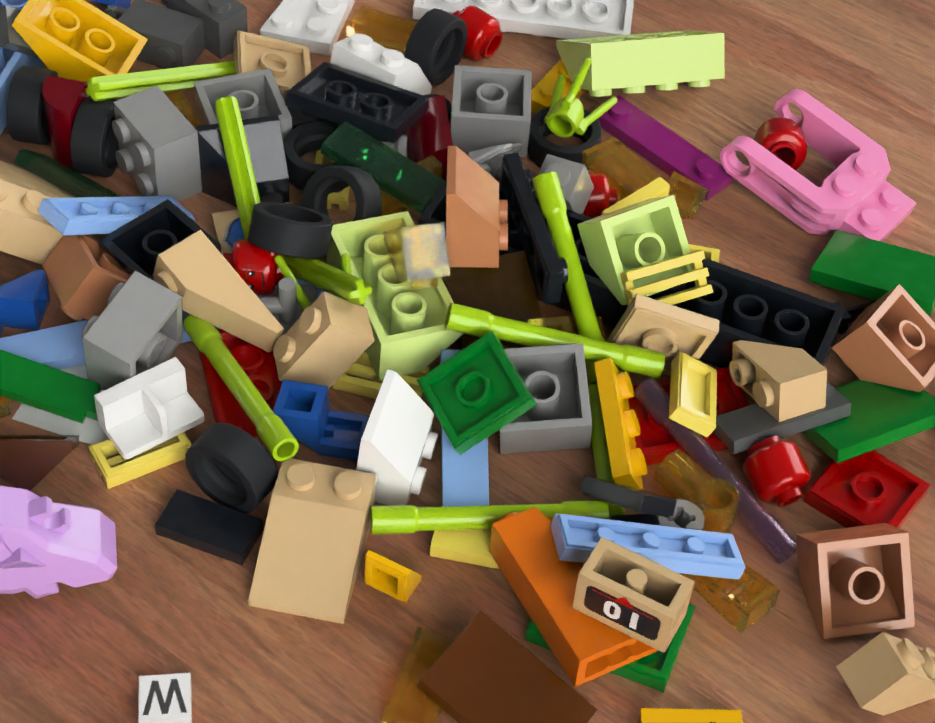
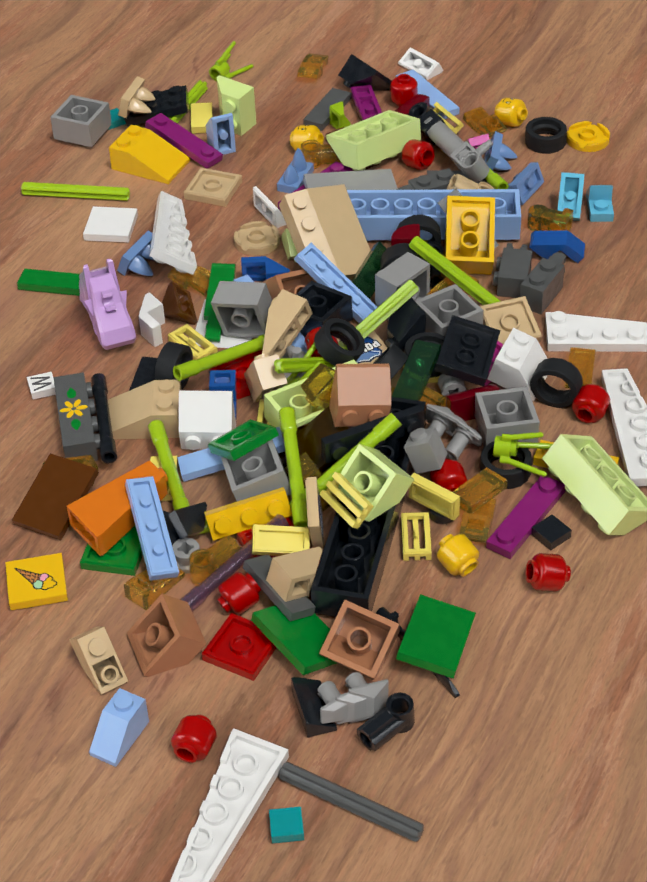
camera: 85 degrees right, 5 degrees down
white panel [94,357,205,459] -> none
yellow slope [364,550,422,602] -> none
tan brick [572,537,695,653] -> none
bright pink plate [720,89,917,242] -> none
none -> dark grey brick [53,372,100,463]
none -> black piece [91,373,117,464]
none -> white slope [138,292,165,347]
none -> yellow head [437,534,479,577]
none -> black tile [531,514,572,551]

